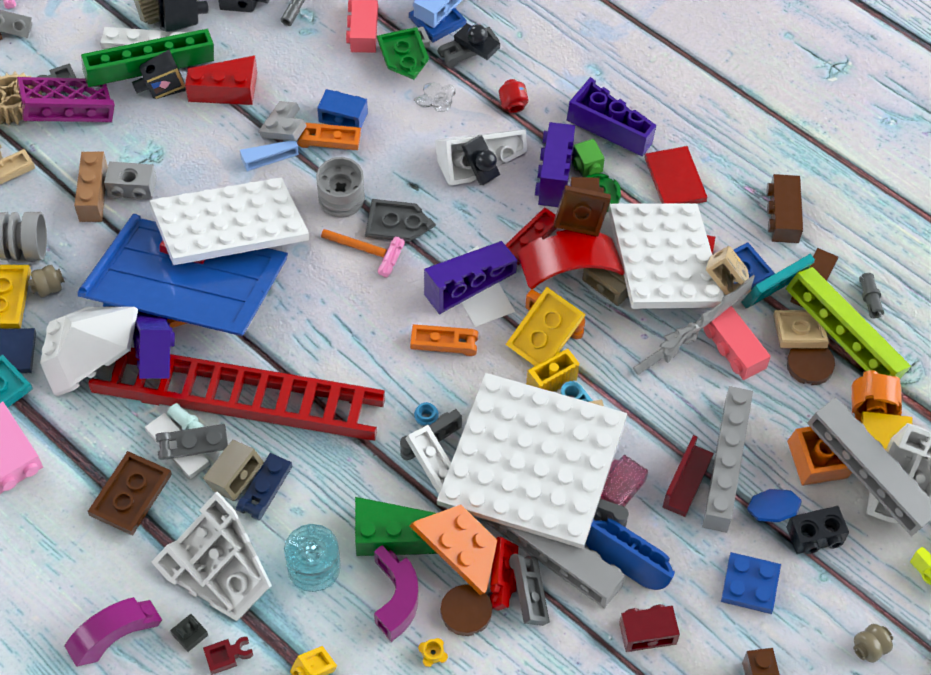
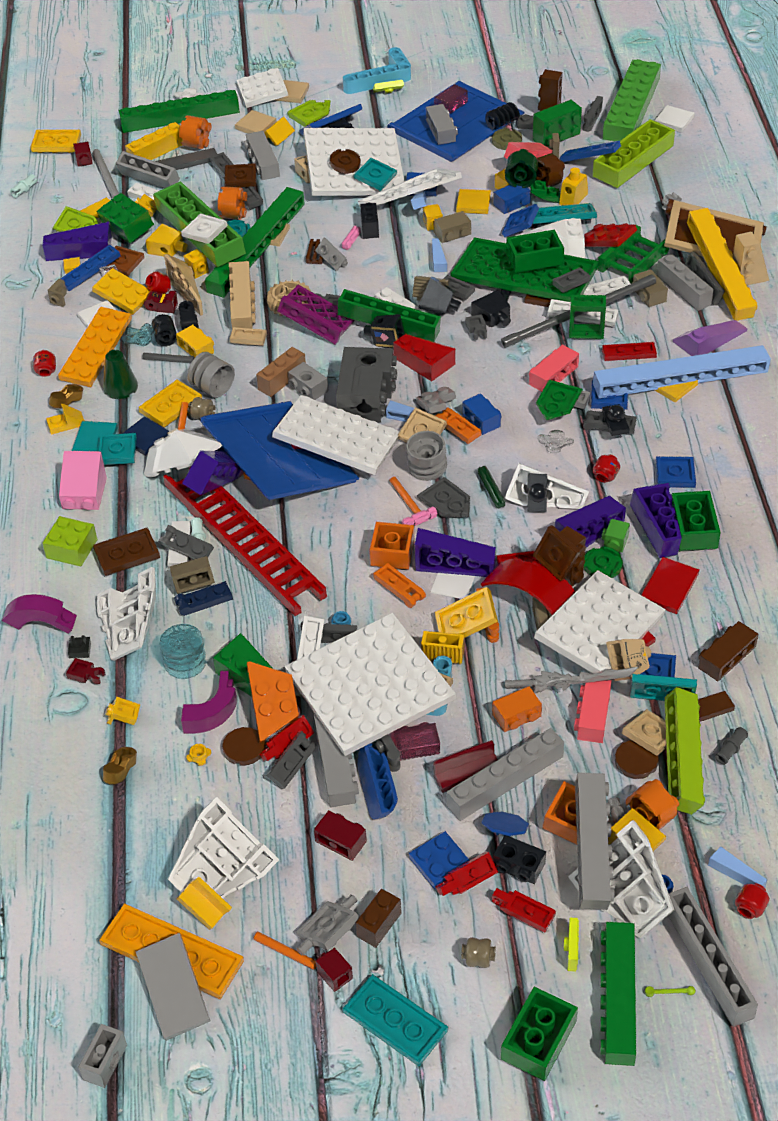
camera: 45 degrees right, 10 degrees down
none -> lime brick [42,516,98,567]
none -> orange piece [178,402,189,430]
none -> dark grey piece [336,347,397,423]
none -> orange brick [370,522,415,569]
none -> tan tile [398,407,447,443]
none -> red hinge [435,851,498,896]
none -> dark grey plate [465,314,487,340]
none -> dark green axle [478,466,506,509]
none -> orange brick [492,686,542,732]
none -> red hinge [492,888,556,933]
none -> blue tile [656,456,696,488]
none -> green brick [672,491,721,551]

